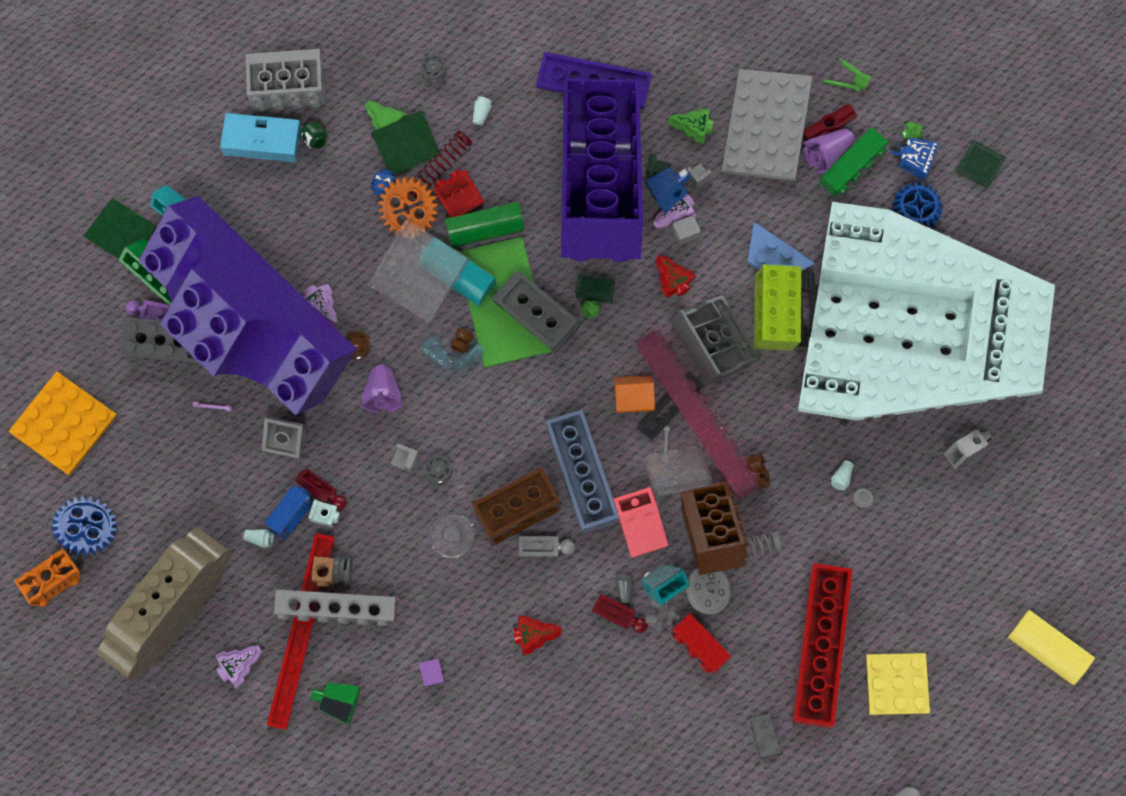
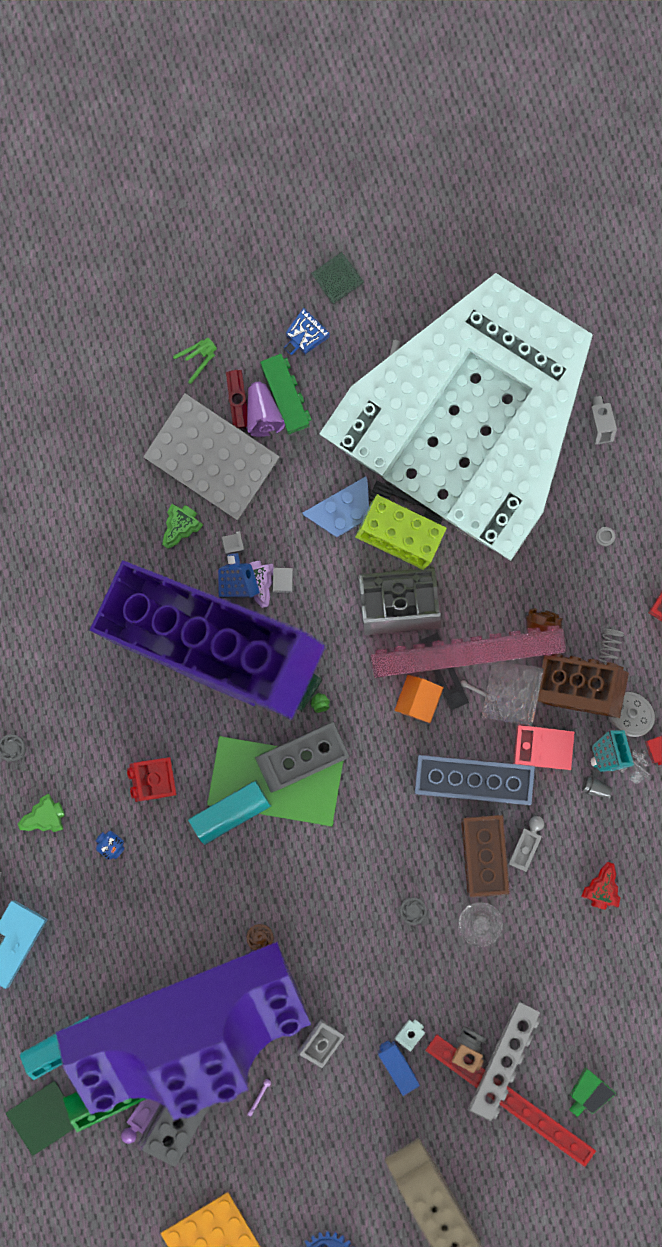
camera: 65 degrees left, 10 degrees up
lavender rock [215,646,263,688] -> none
light aqua cone [243,529,274,548] -> none
dark red plate [295,469,347,510] -> none
dark green head [300,121,328,149] -> none
lavender rock [303,284,338,326] -> none
medium lavender cone [362,364,402,413] -> none
clear plate [368,220,470,324] -> none
dark green piece [371,110,440,176] -> none
orange gear [378,176,439,238] -> none
light grey panel [391,443,419,473] -> none
dark red piece [410,131,472,200] -> none
medium lavender panel [419,659,445,686] -> none
clear light blue piece [421,337,486,371] -> none
green brick [445,202,524,248] -> none
reddish brown wheel [450,328,474,354] -> none
light aqua cone [472,97,492,126] -> none
dark purple plate [536,52,652,109] -> none
dark red plate [592,594,648,633] -> none
clear green panel [646,154,671,178] -> none
red rock [656,254,697,298] -> none
light aqua cone [831,460,854,490] -> none
blue gear [892,182,943,228] -> none
bright green plant [901,122,923,142] -> none

